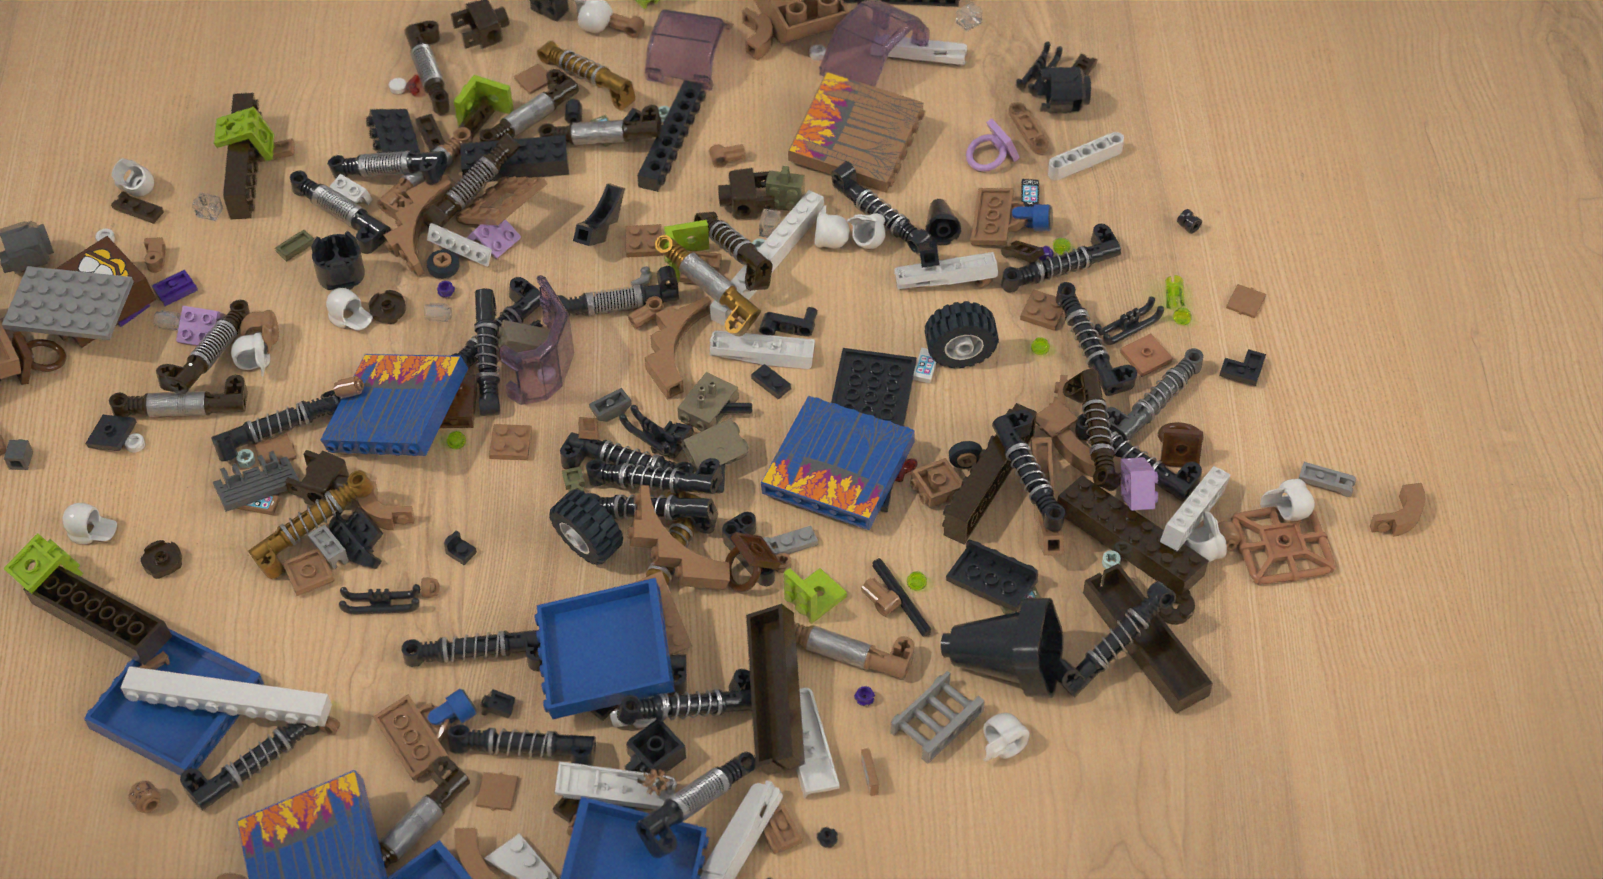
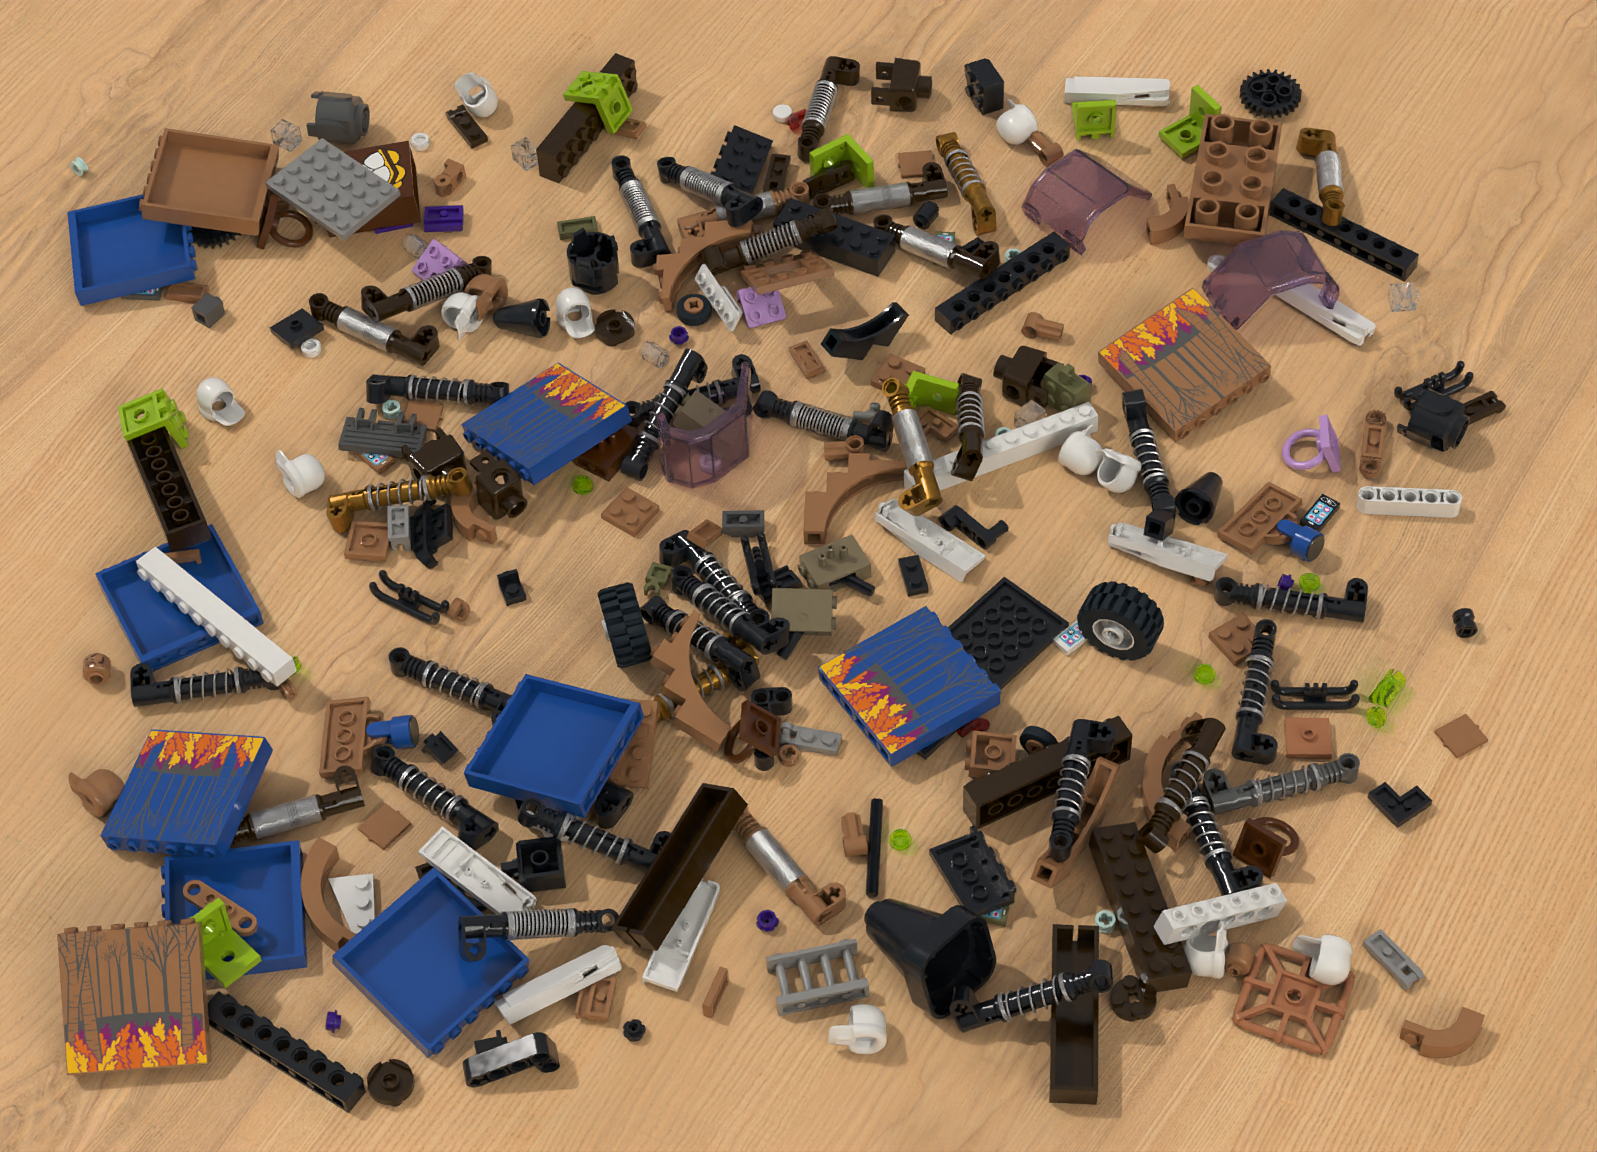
camera: 35 degrees right, 0 degrees up
dark brown plate [140,540,182,579] -> none
white bracket [330,174,373,205] -> none
medium nougat brick [334,376,364,398] -> none
medium nougat gear [642,768,670,796] -> none
lime bracket [784,568,847,624] -> none
dark brown plate [1001,240,1044,263] -> none
medium nougat piece [1036,400,1078,439] -> none
lavender brick [1121,458,1158,510] -> none
none -> white piece [275,450,325,498]
none -> dark brown piece [470,450,528,520]
none -> black cone [493,298,551,338]
none -> medium nougat plate [789,340,825,379]

